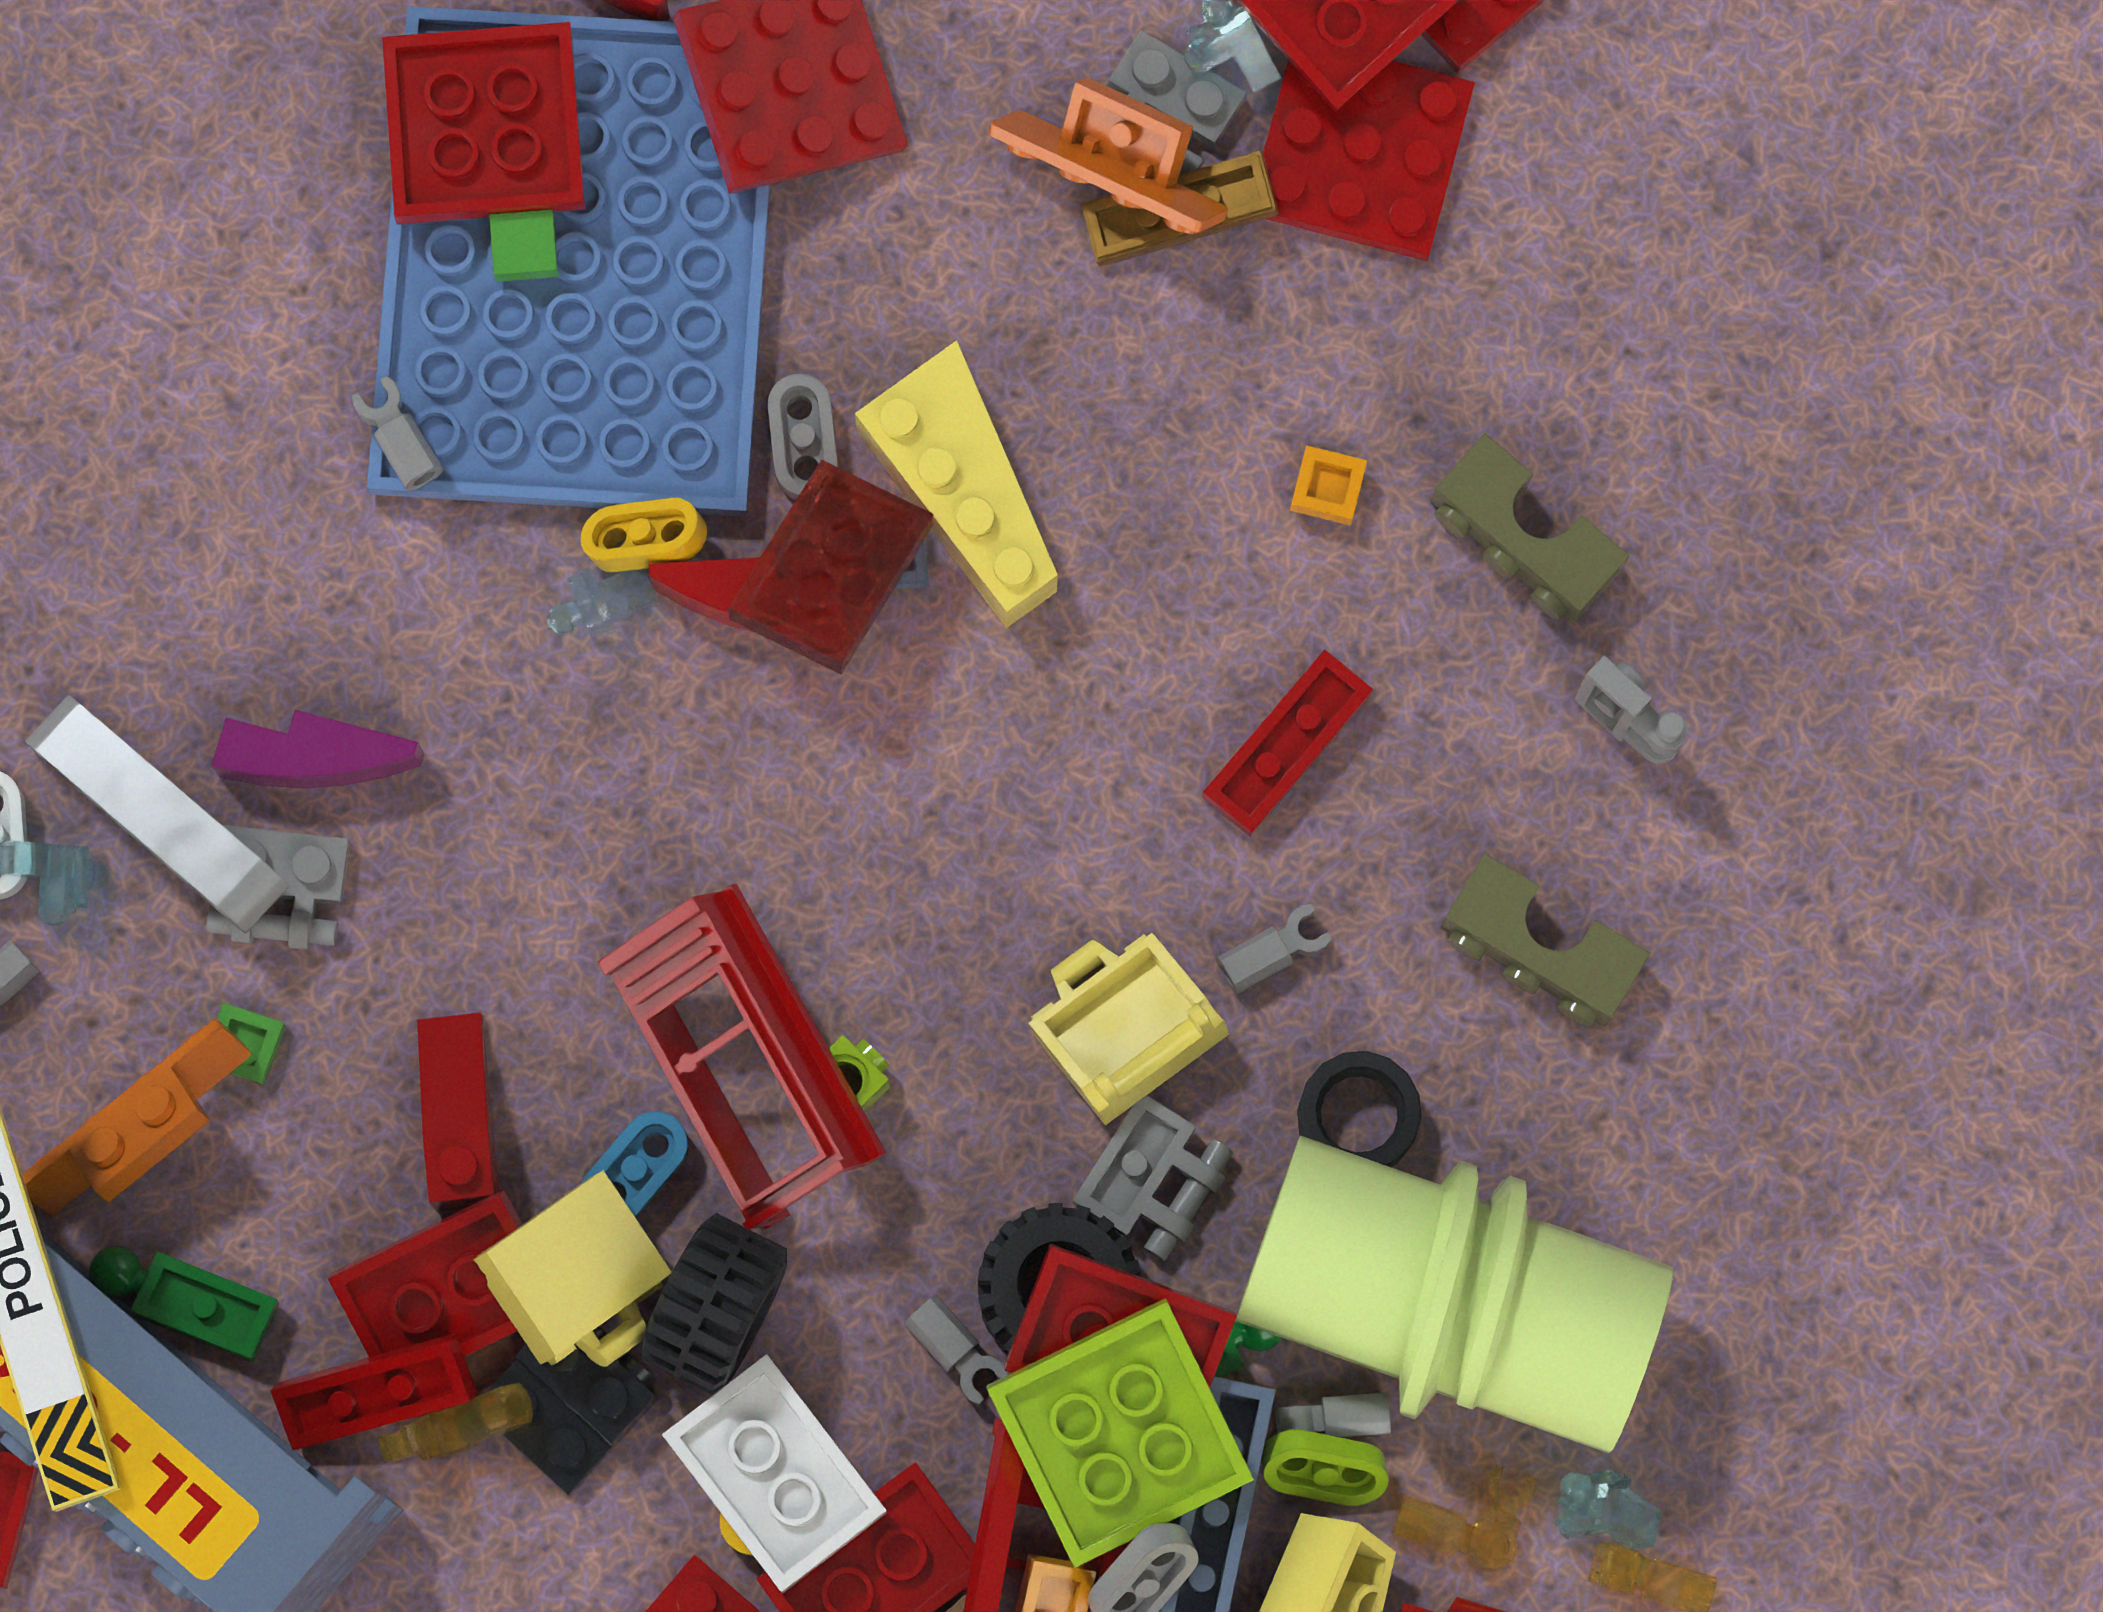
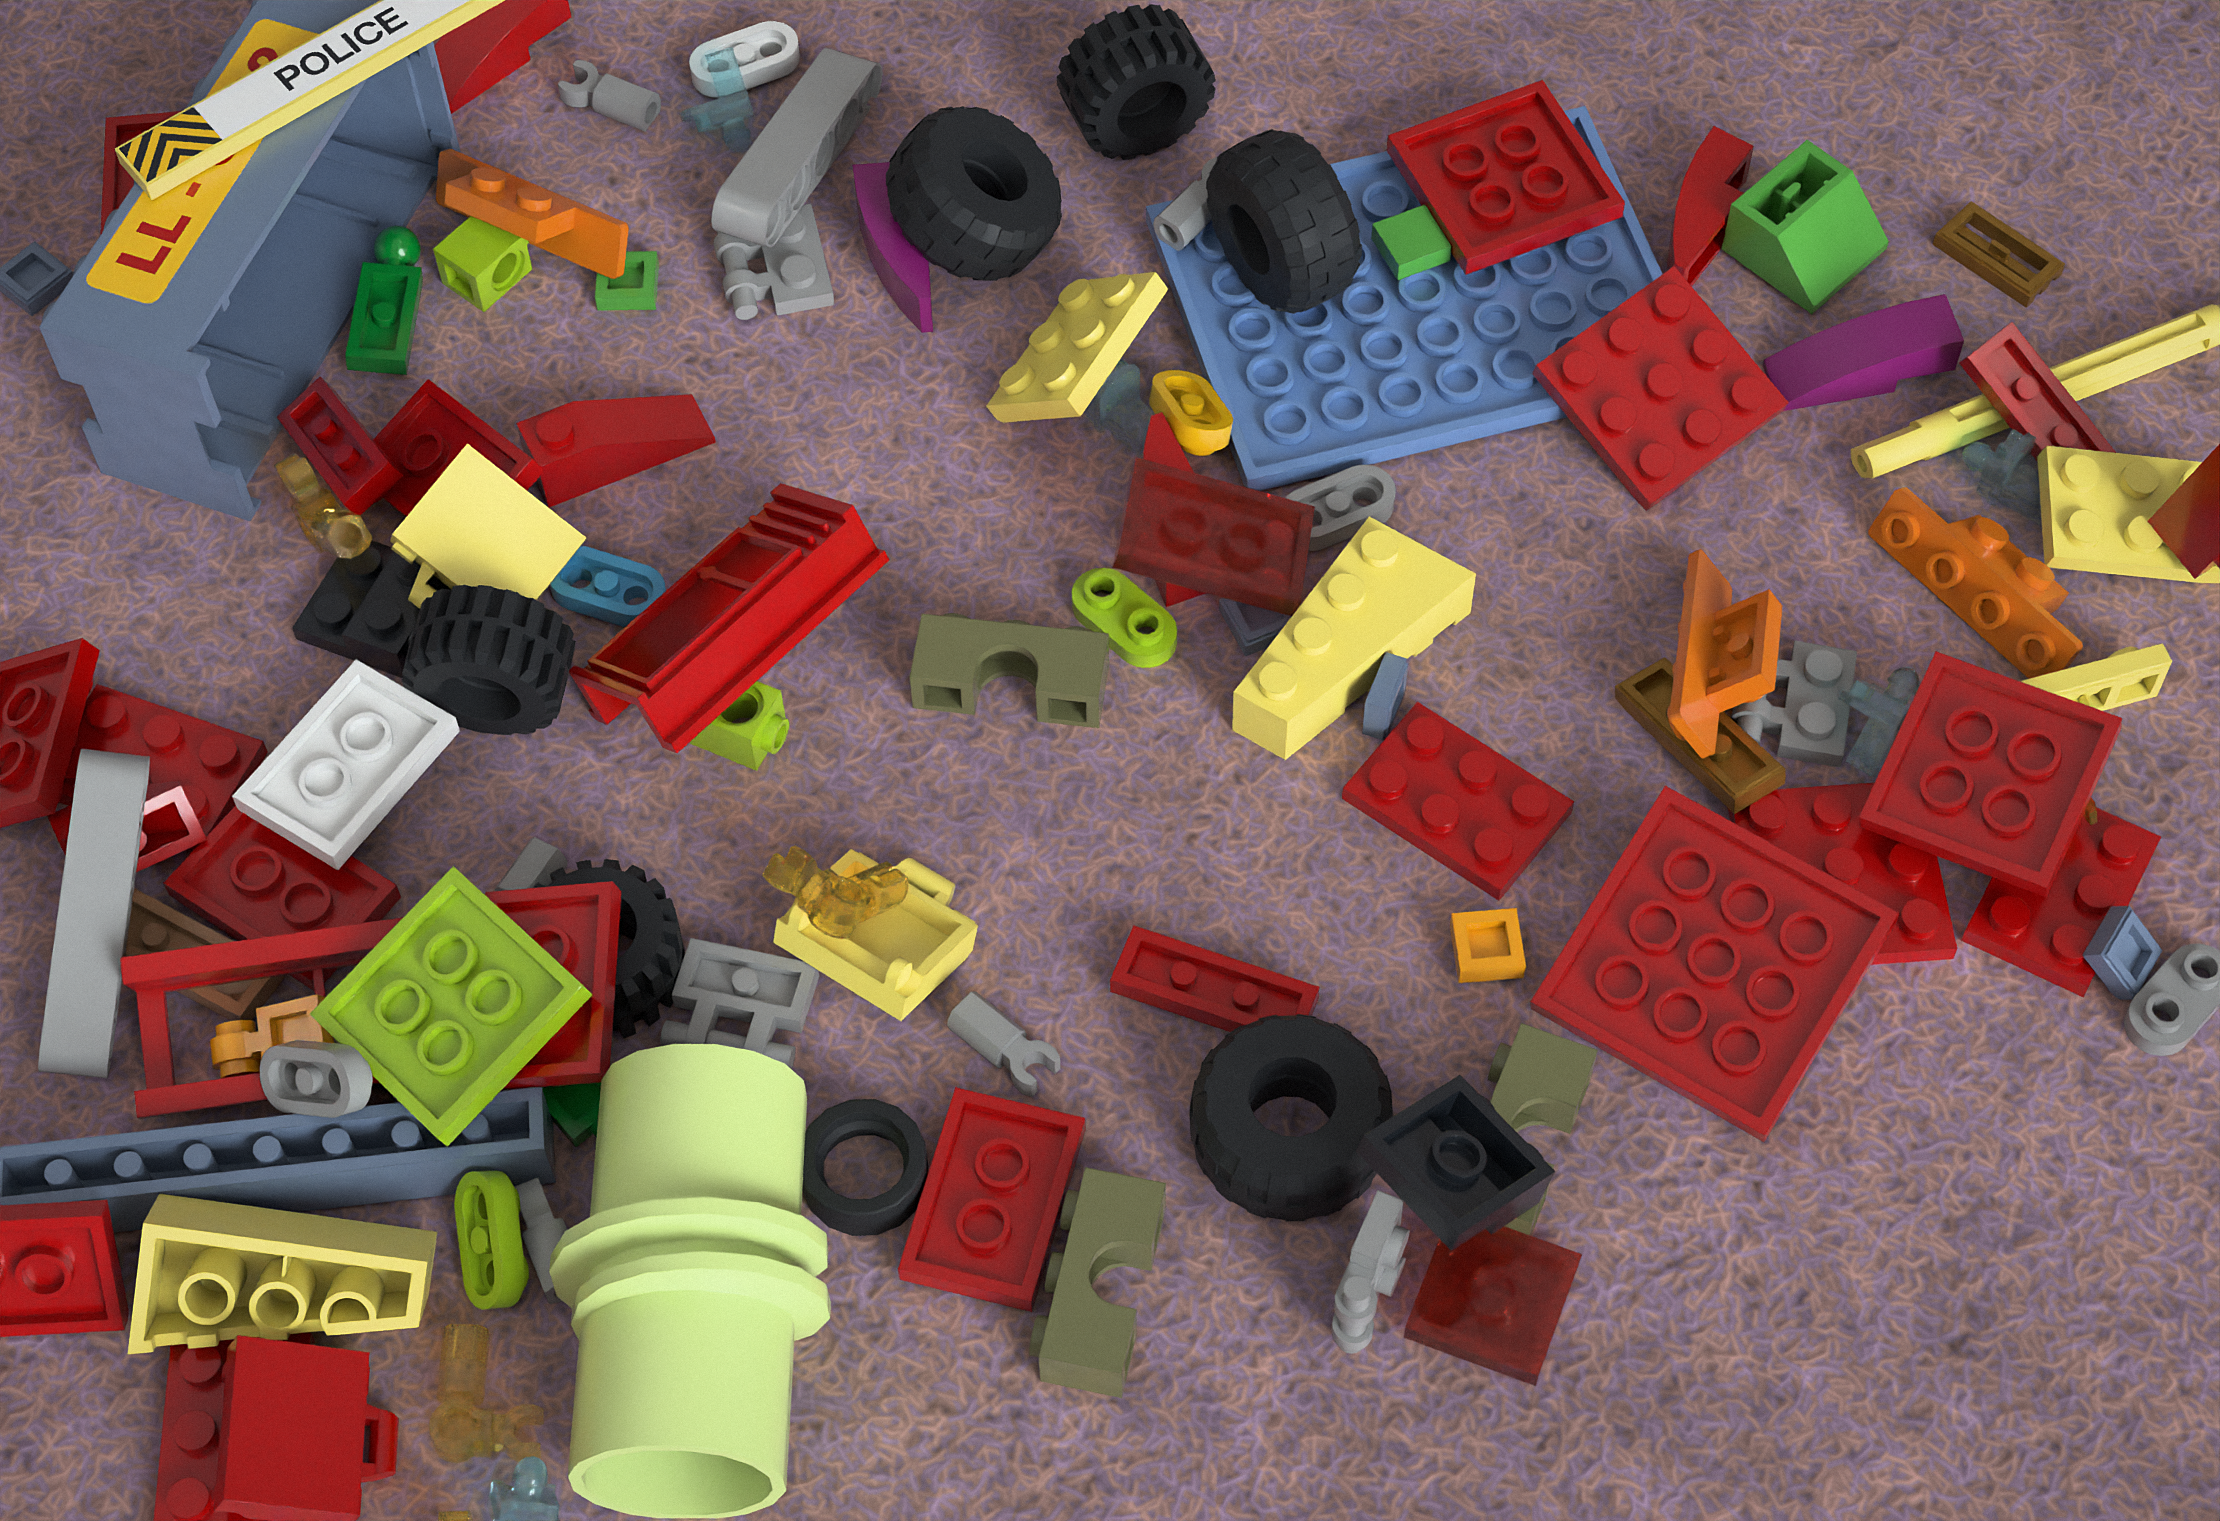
camera: 75 degrees right, 20 degrees down
none -> lime brick [433,216,532,312]
none -> clear yellow bar [762,845,909,939]
none -> black tyre [886,106,1062,281]
none -> red plate [898,1087,1086,1312]
none -> olive arch [910,613,1109,728]
none -> light yellow plate [986,272,1168,423]
none -> black tyre [1056,4,1216,160]
none -> lime plate [1072,568,1177,668]
none -> black tyre [1189,1014,1393,1222]
none -> black tyre [1206,129,1362,314]
none -> red plate [1342,702,1574,901]
none -> black plate [1356,1075,1555,1251]
none -> sand blue tile [1362,652,1408,740]
none -> clear red plate [1404,1226,1582,1386]
none -> red plate [1530,785,1899,1142]

